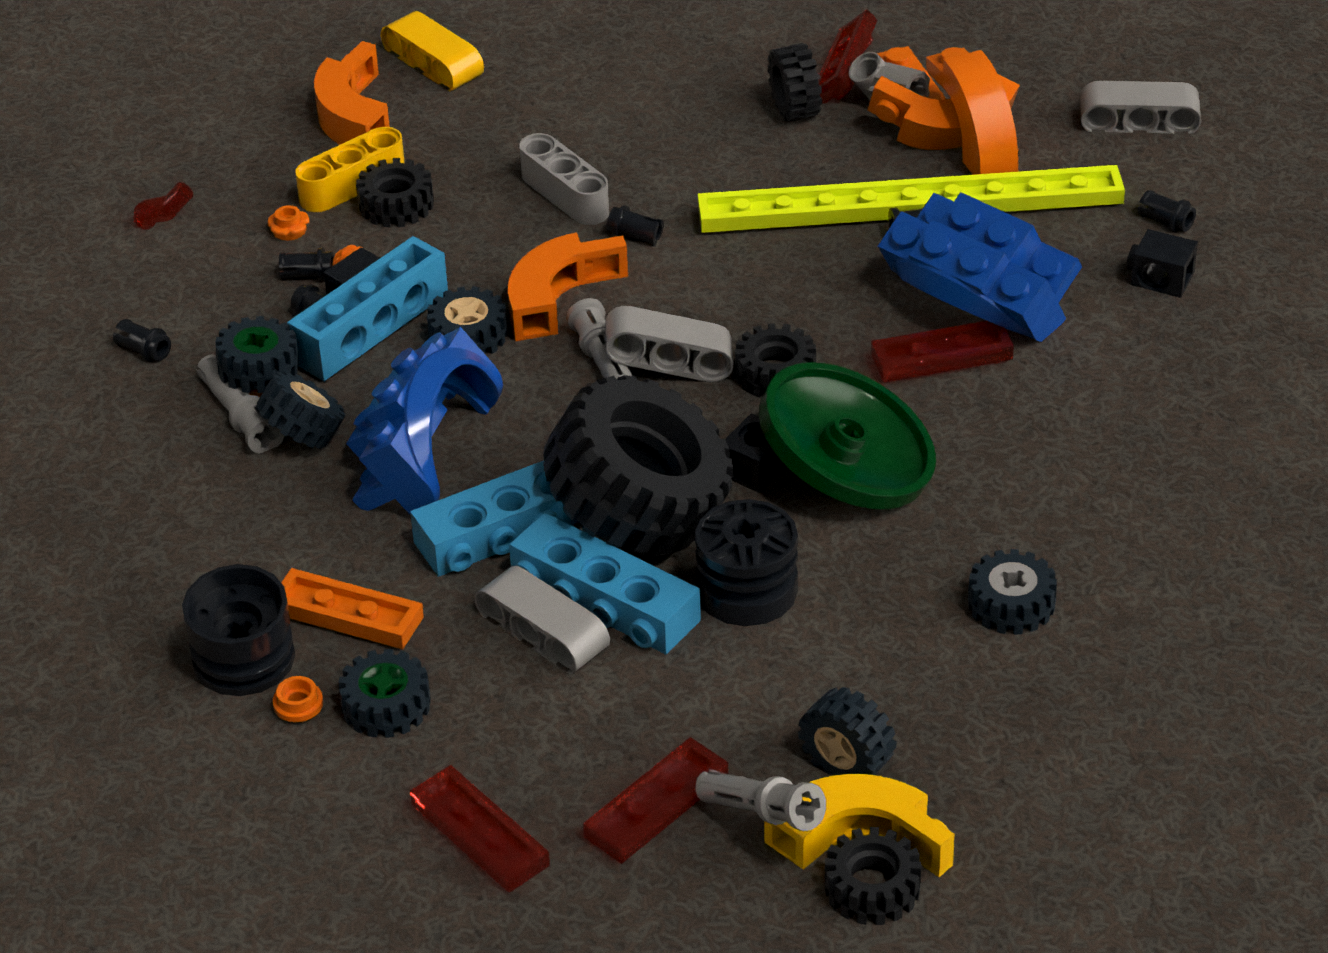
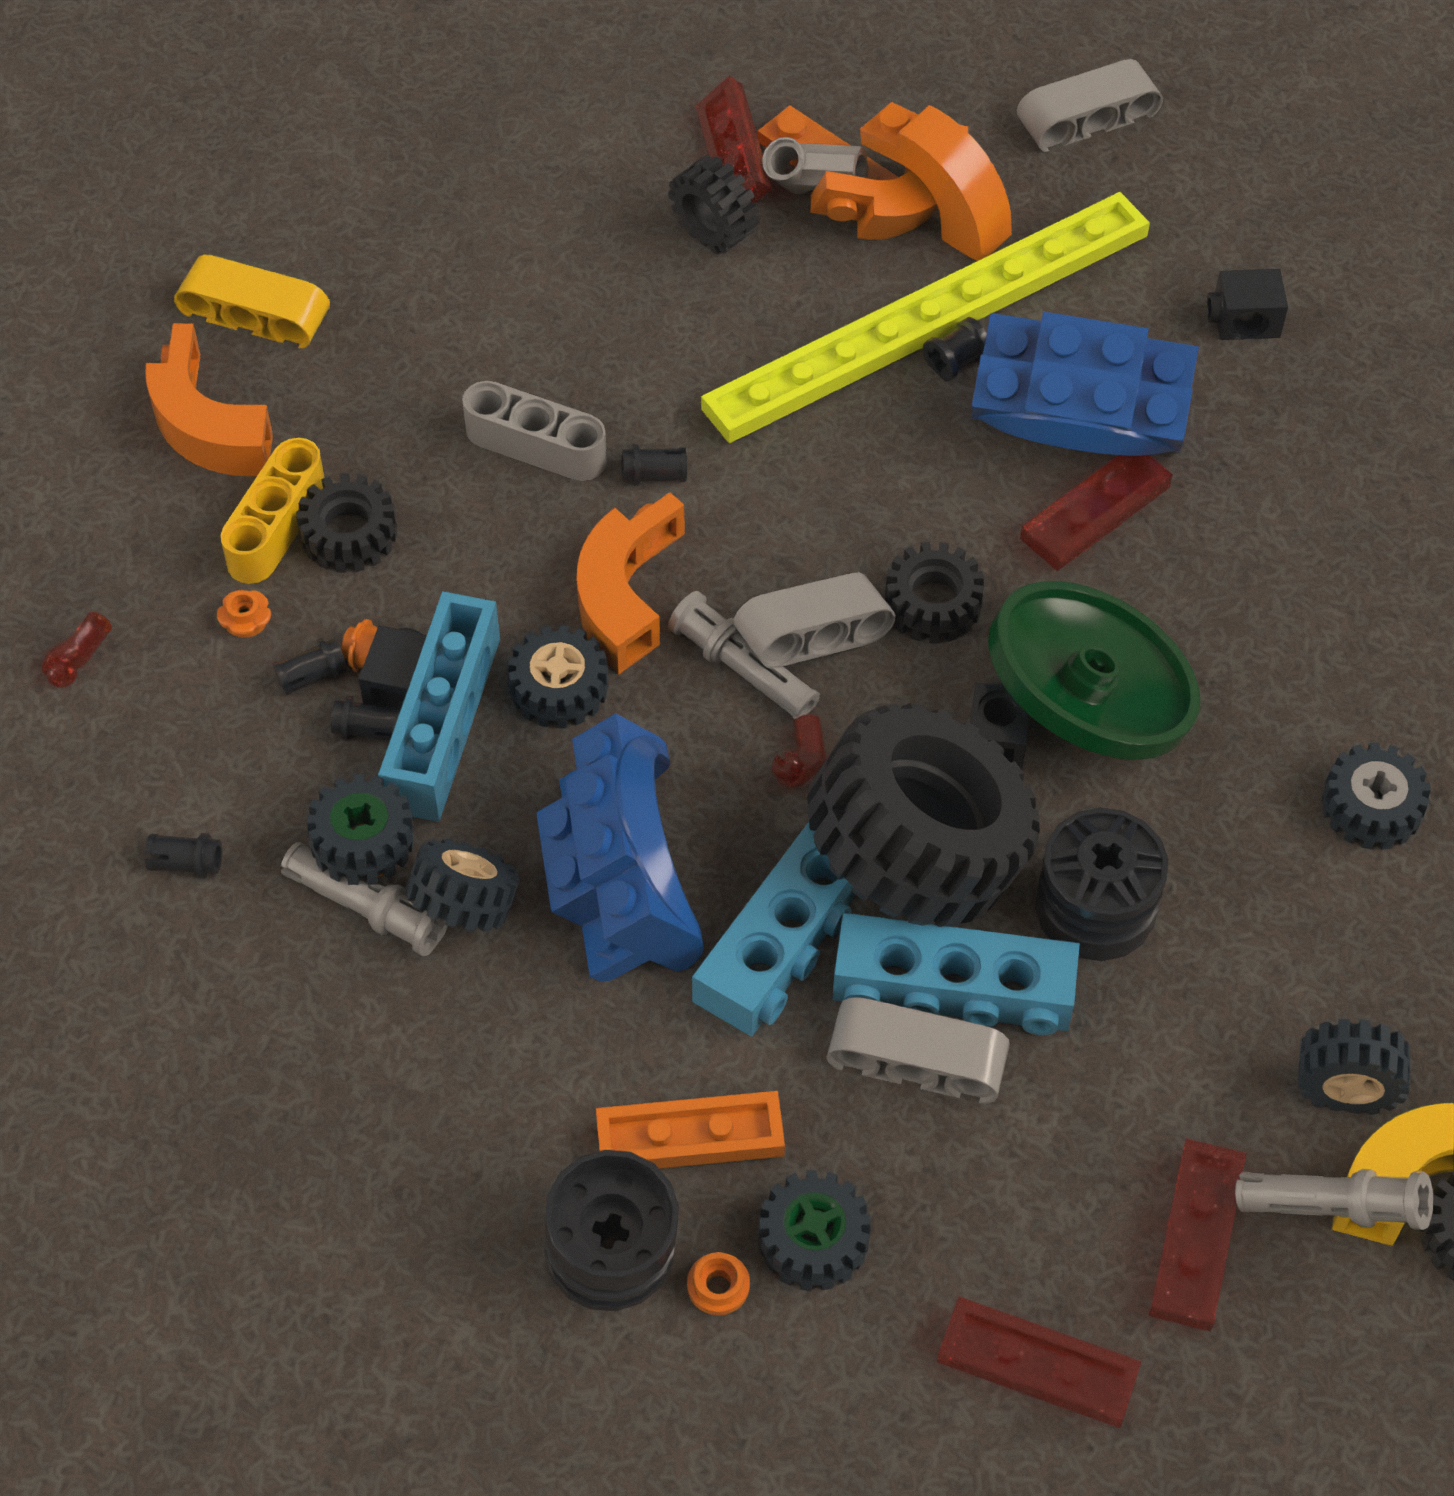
camera: 30 degrees left, 15 degrees up
black pin [1138,190,1196,232] -> none

